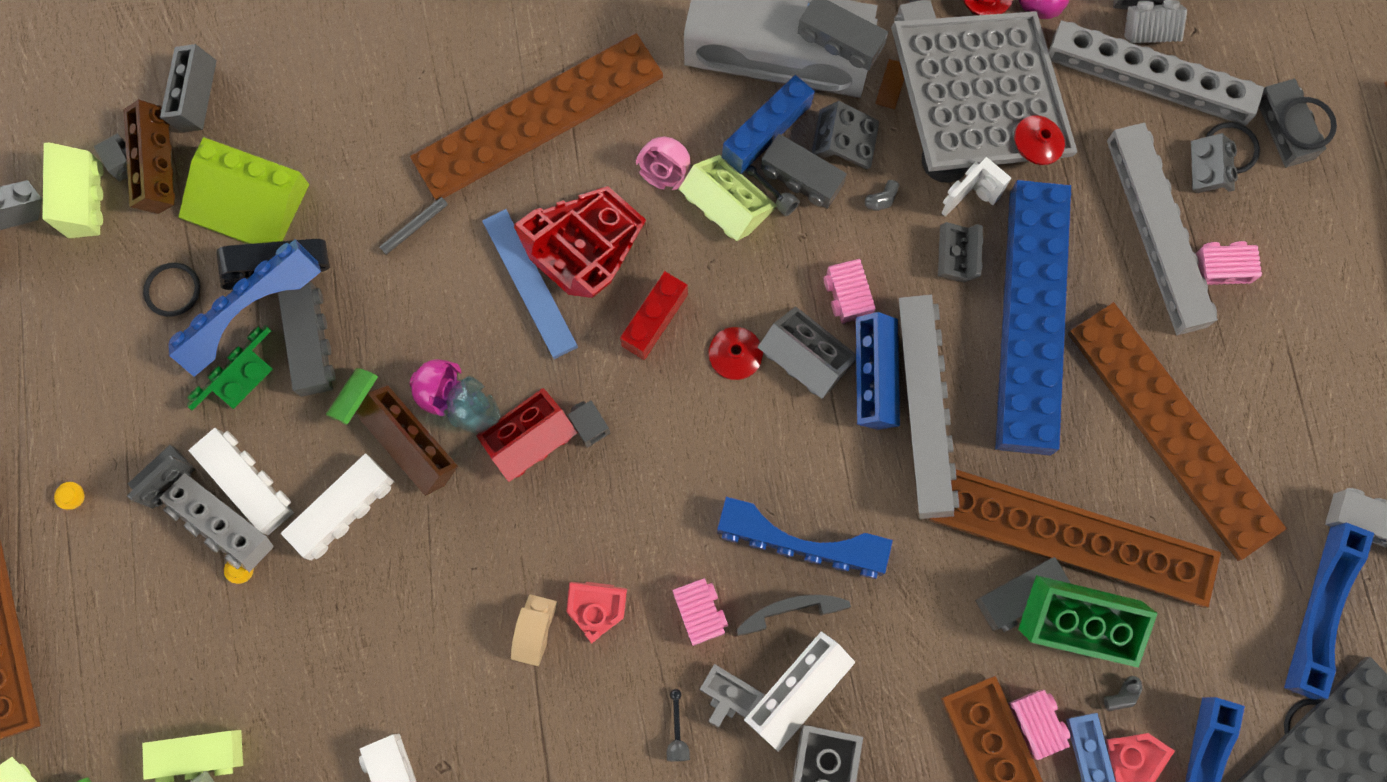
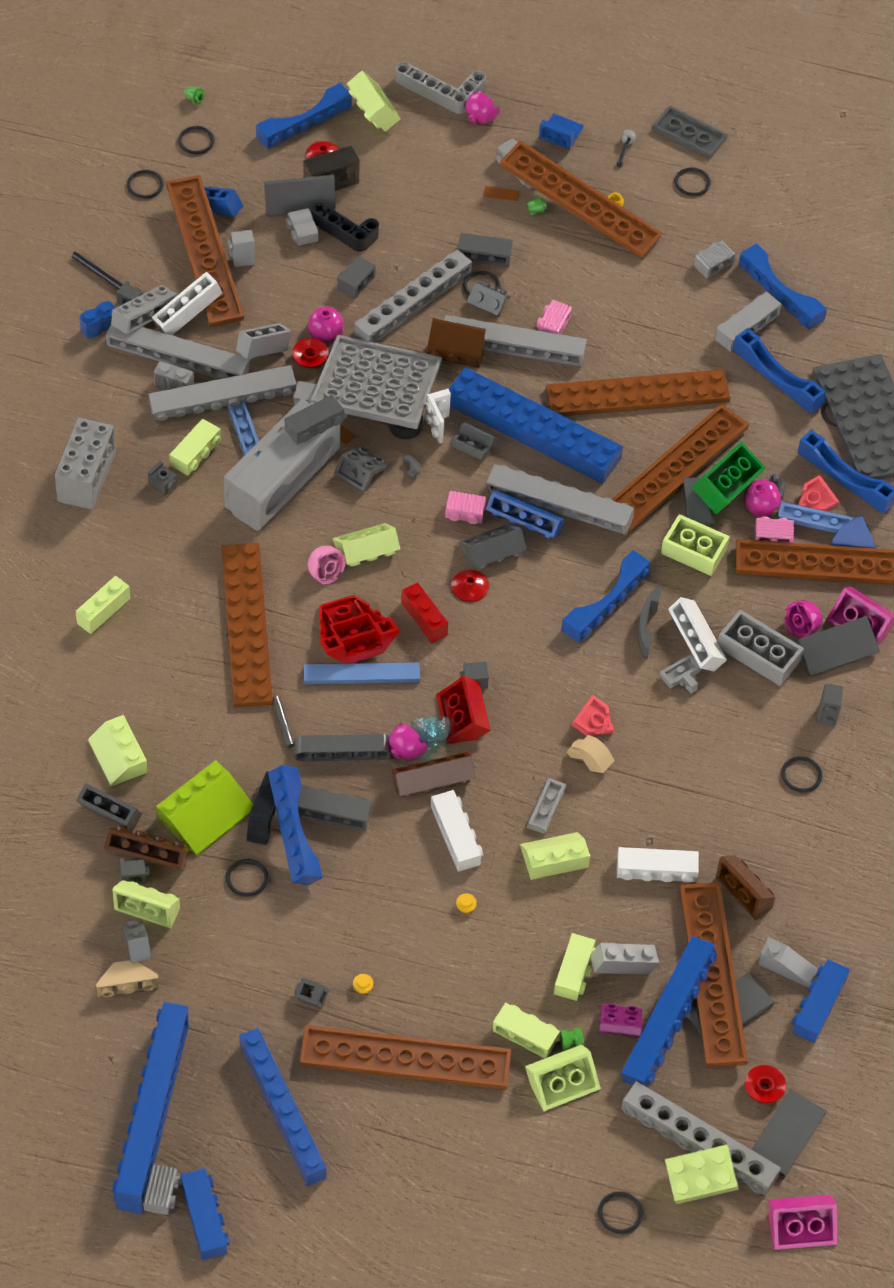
camera: 70 degrees left, 20 degrees down
dark grey bracket [127,445,196,509] -> none
light grey brick [159,473,274,572] -> none
green bracket [187,325,273,411] -> none
white brick [188,428,294,535] -> none
bright green slope [325,368,378,425] -> none
hinge [666,689,690,762] -> none
bright pink brick [672,578,728,646] -> none
blue brick [722,74,815,174] -> none
hinge [746,165,800,216] -> none
dark grey brick [761,134,847,209] -> none
red dish [1014,115,1065,165] -> none
light grey brick [1124,0,1188,43] -> none
black tyre [1279,97,1337,150] -> none
none -> yellowish green slope [88,715,148,787]
none -> dark grey beam [294,734,391,761]
none -> dark grey brick [294,978,329,1009]
none -> reddish brown slope [427,318,486,368]
none -> yellowish green brick [492,1002,560,1059]
none -> yellowish green slope [520,832,590,880]
none -> light grey tile [527,778,567,835]
none -> yellowish green brick [661,514,730,576]
none -> dark pink cylinder [744,479,782,517]

